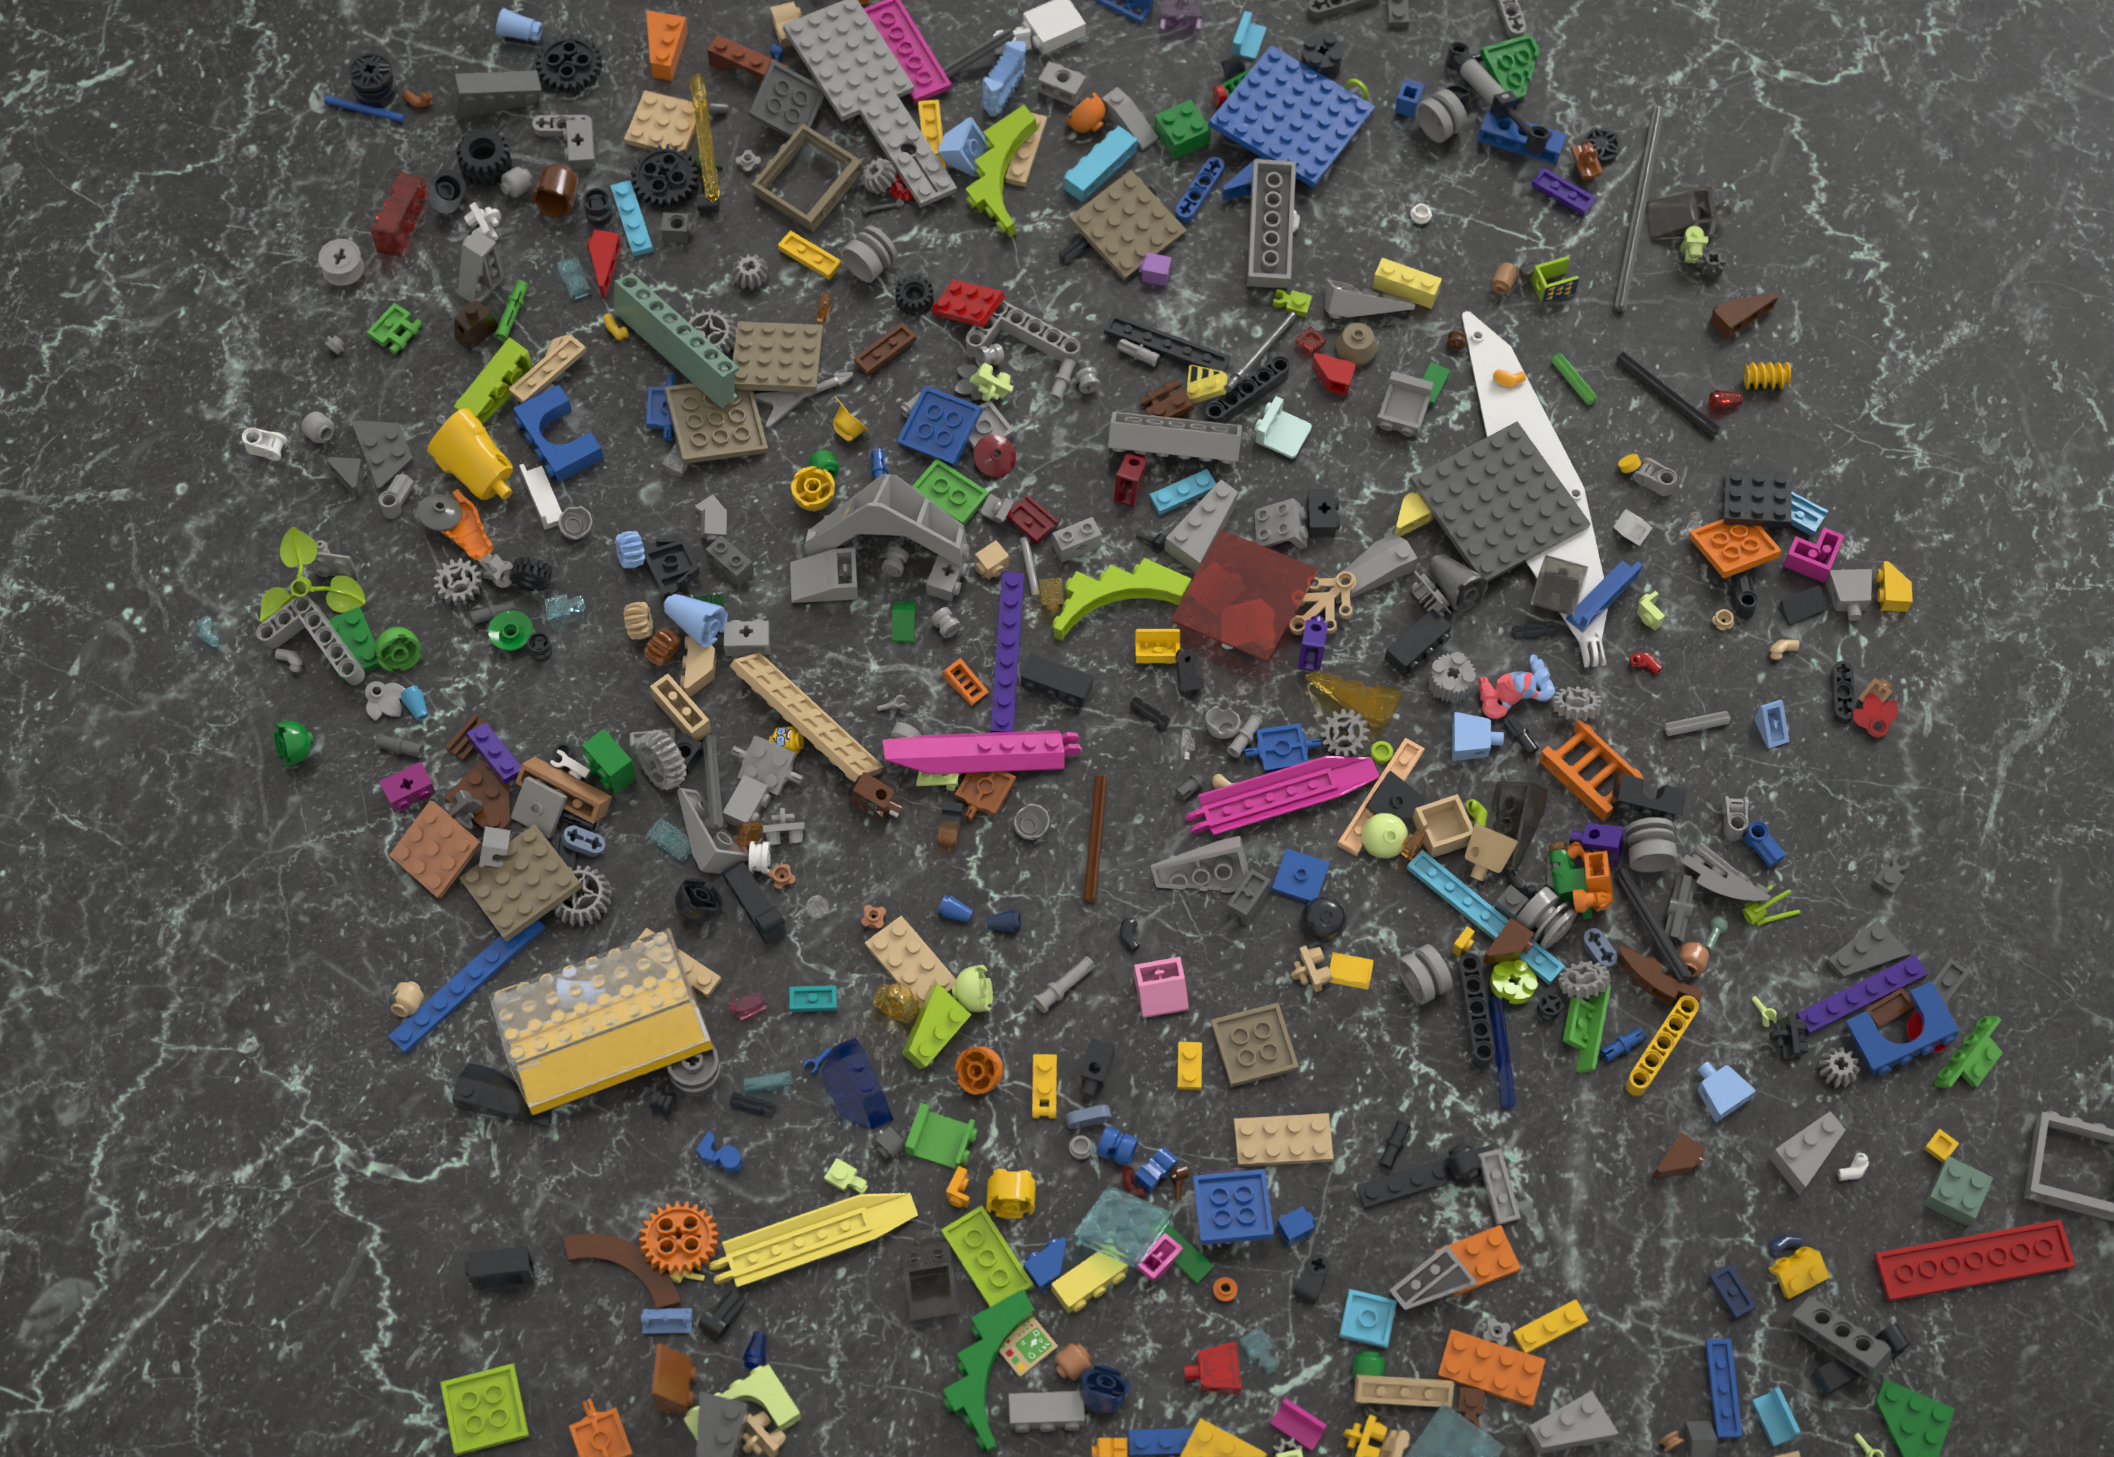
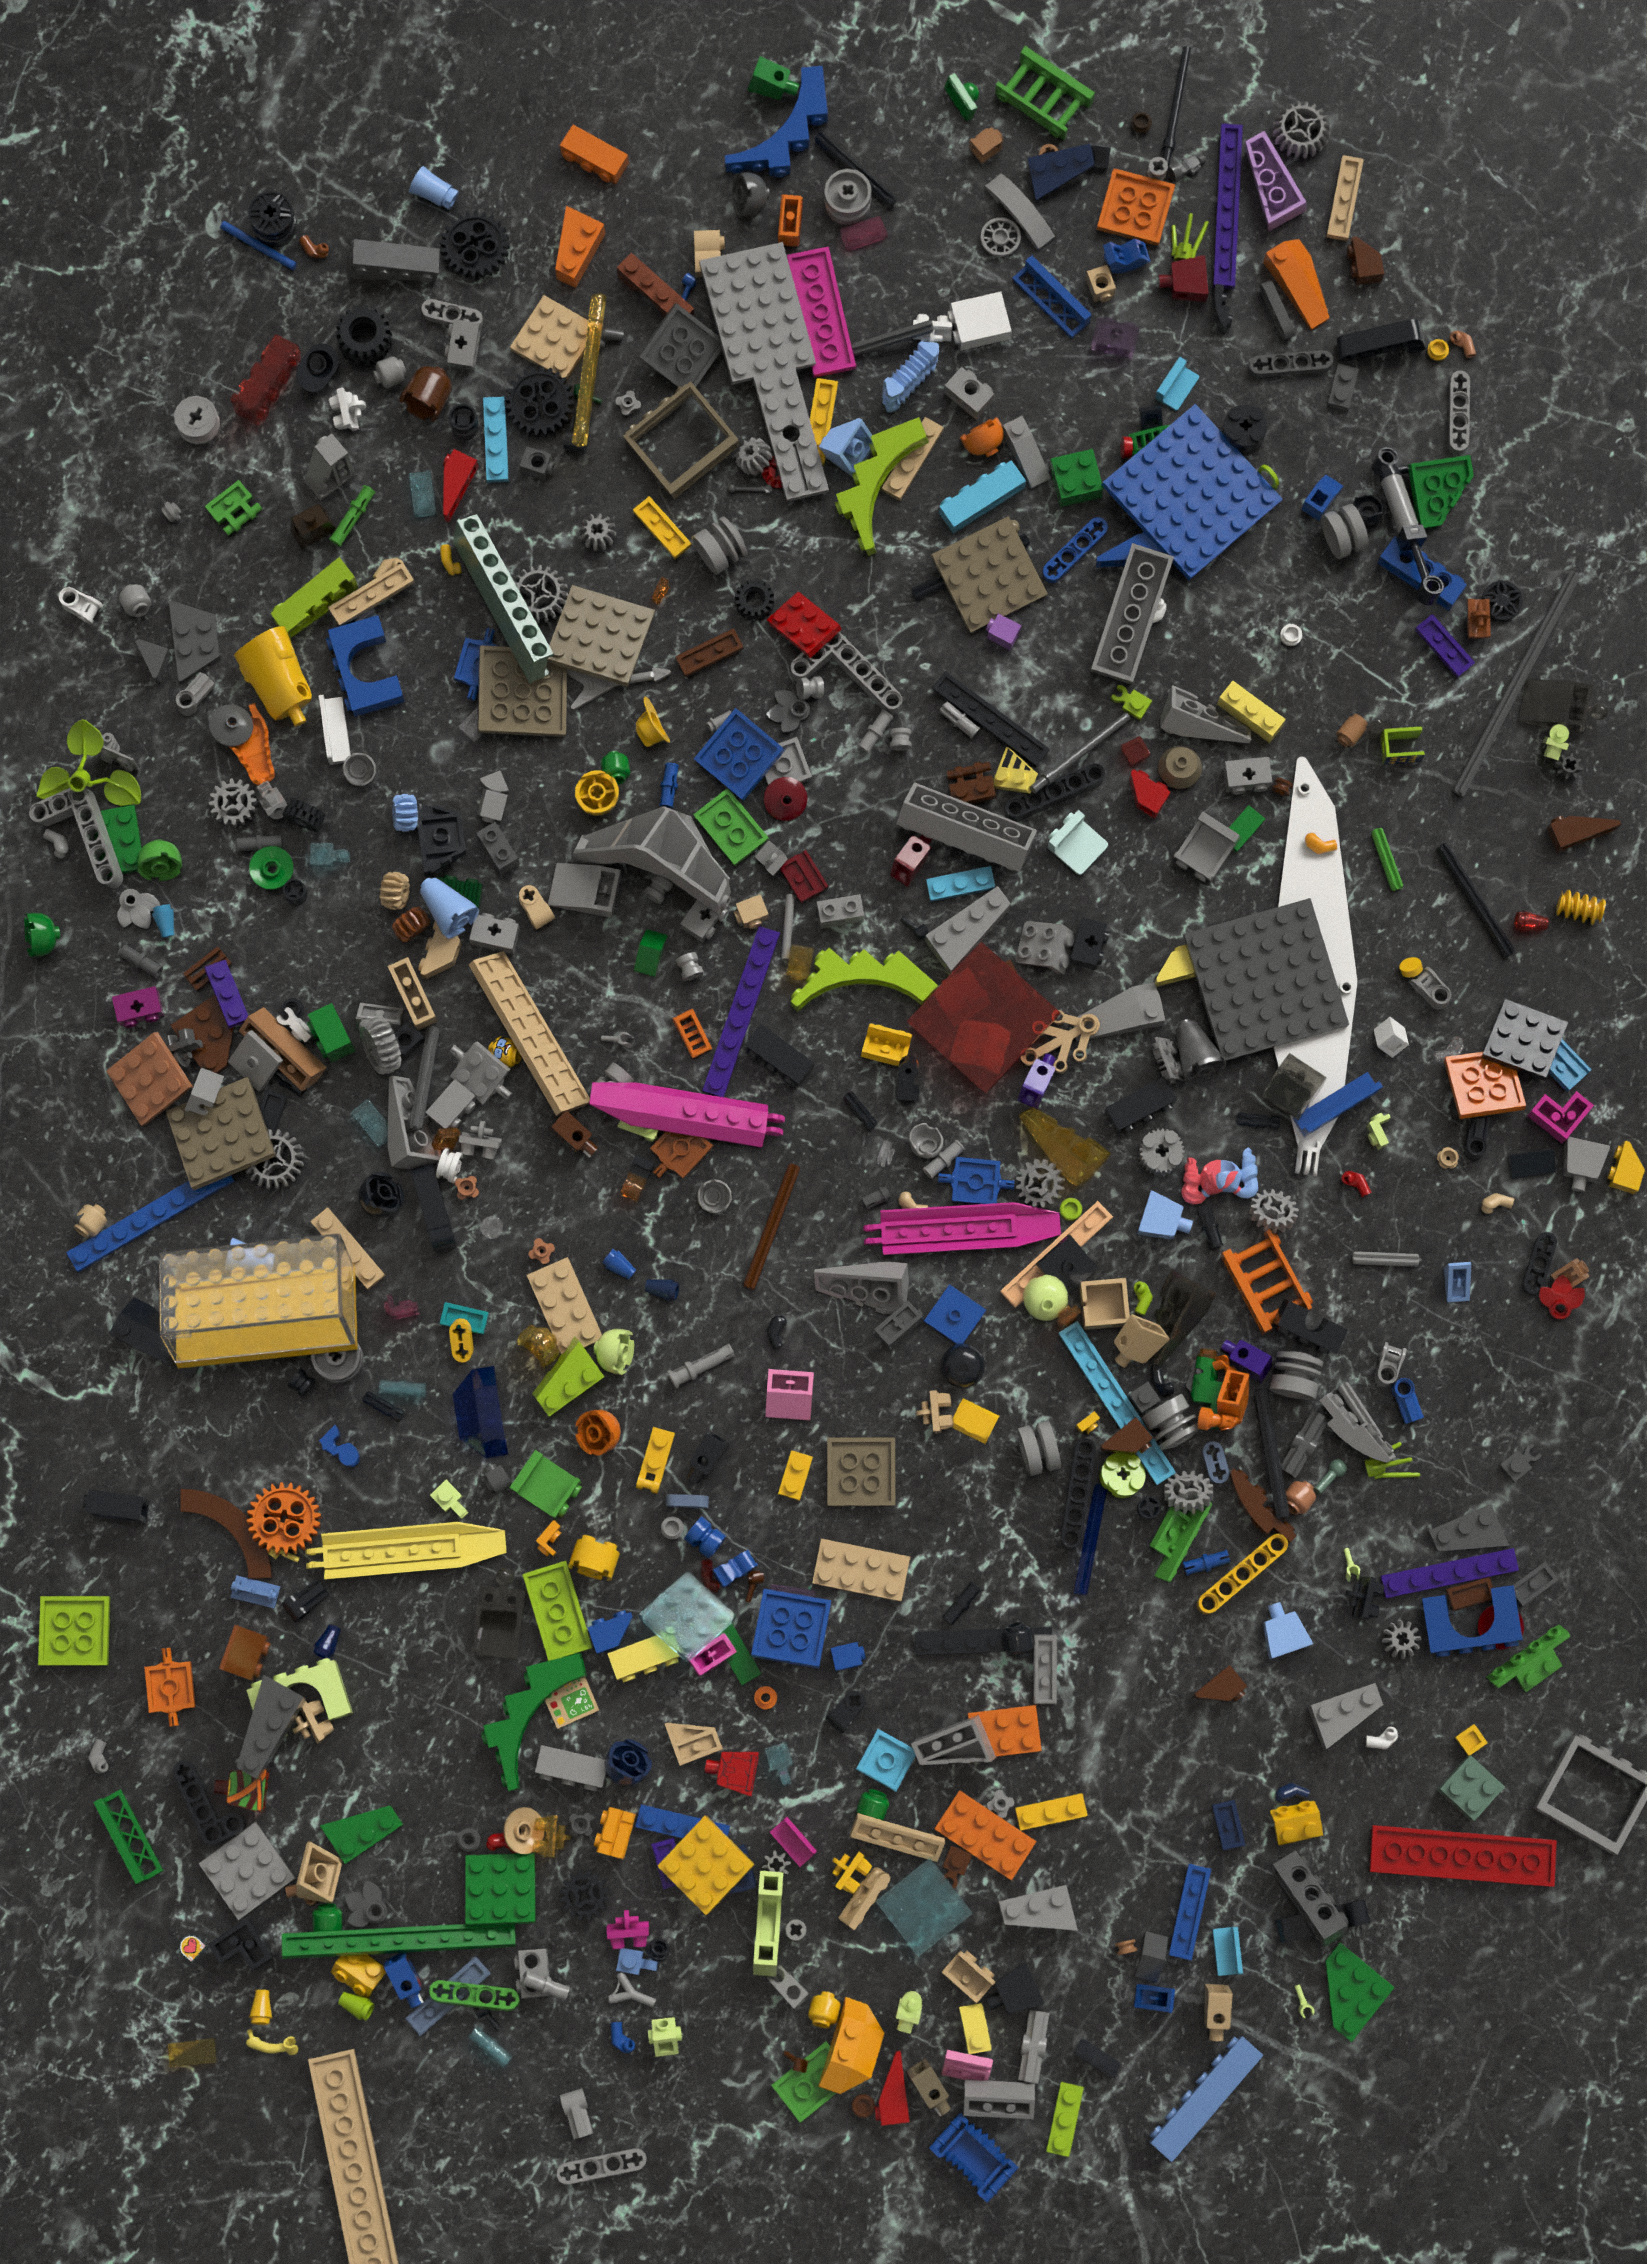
camera: 15 degrees right, 15 degrees up
sand blue beam [561,826,605,857] -> none
blue hand [804,1047,832,1075] -> none
yellowish green hips [969,363,1014,402] -> none
nougat head [1055,1343,1092,1380] -> none
none -> yellow beam [449,1318,474,1362]
none -> tan piece [519,885,555,930]
none -> tan wing [665,1723,723,1766]
none -> light grey brick [1223,757,1272,794]

